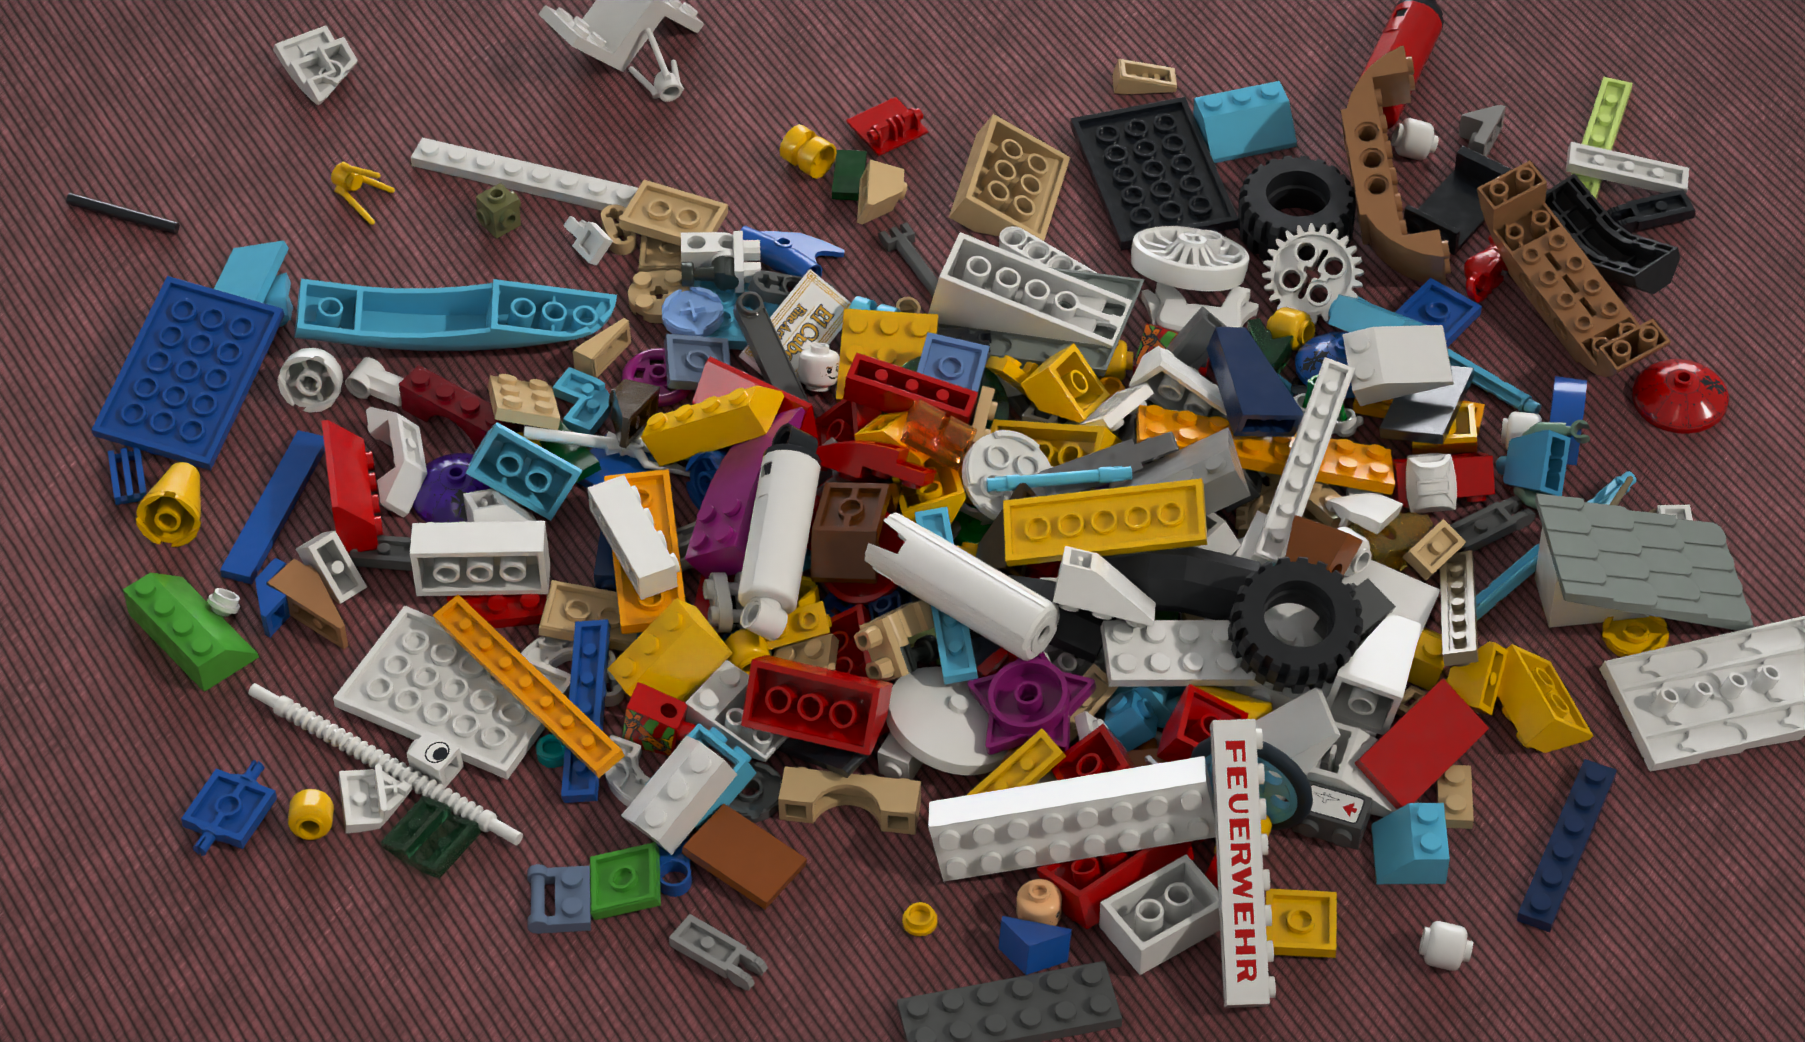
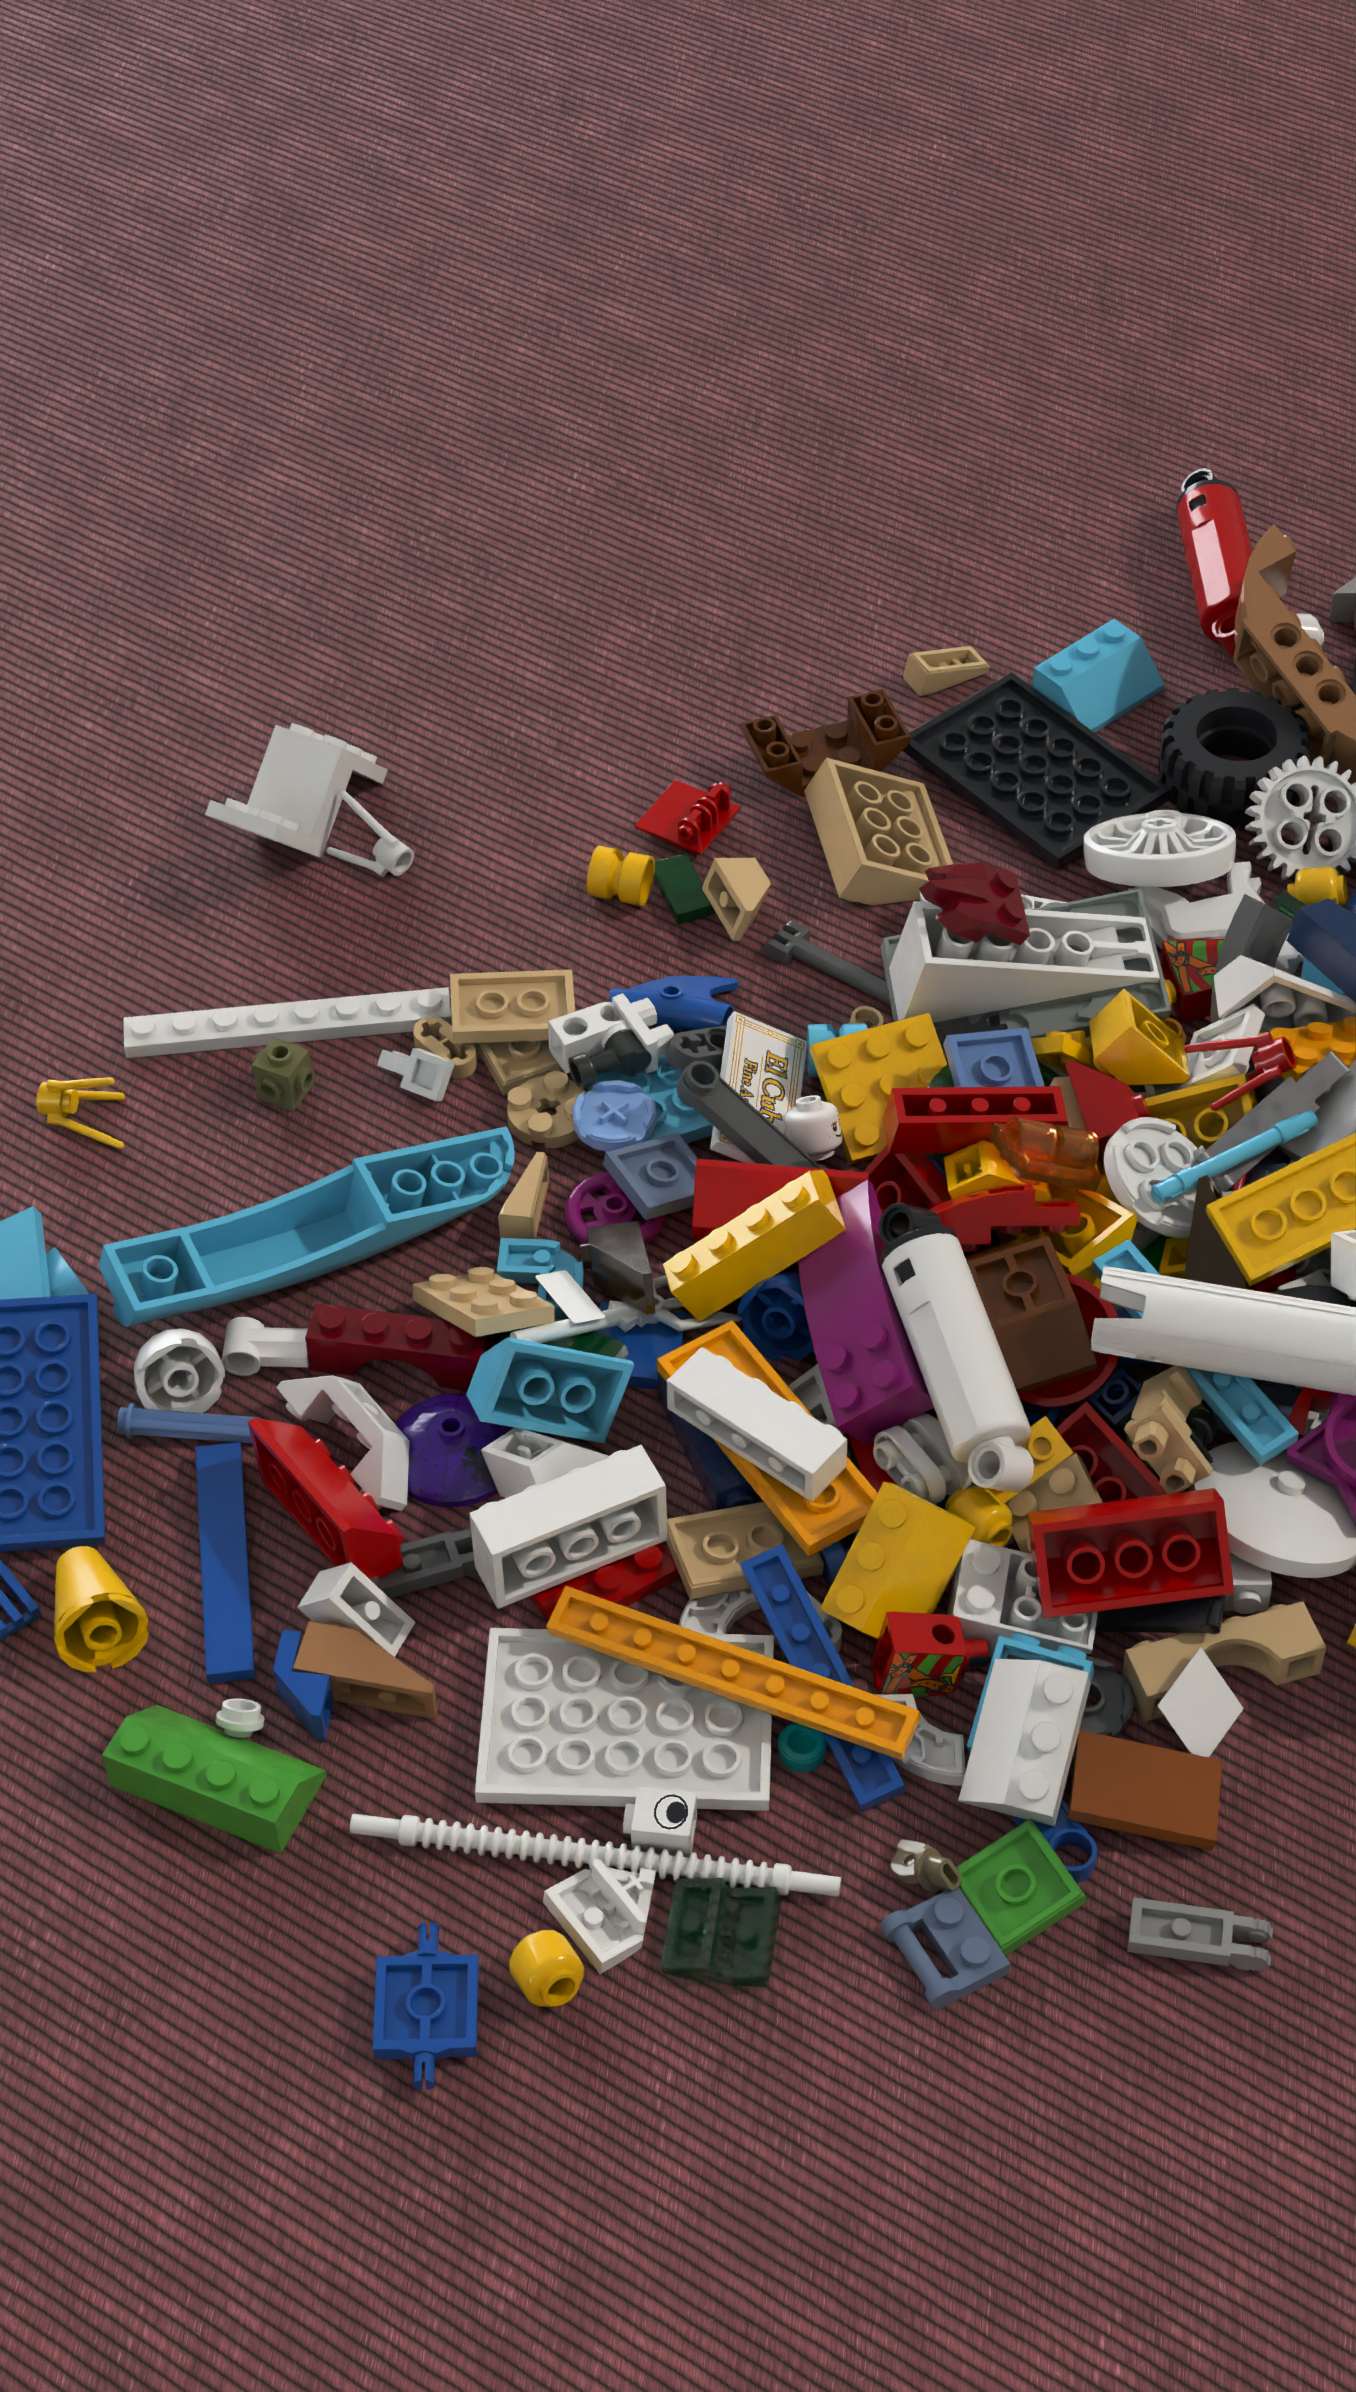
camera: 25 degrees left, 0 degrees up
none -> medium blue axle [117,1403,259,1443]
none -> white sticker [535,1270,605,1324]
none -> reddish brown slope [740,689,911,797]
none -> dark tan piece [891,1839,961,1893]
none -> dark red plate [919,862,1030,945]
none -> red slope [1065,1061,1151,1151]
none -> white sticker [1157,1647,1244,1757]
none -> red plant [1184,1032,1297,1111]

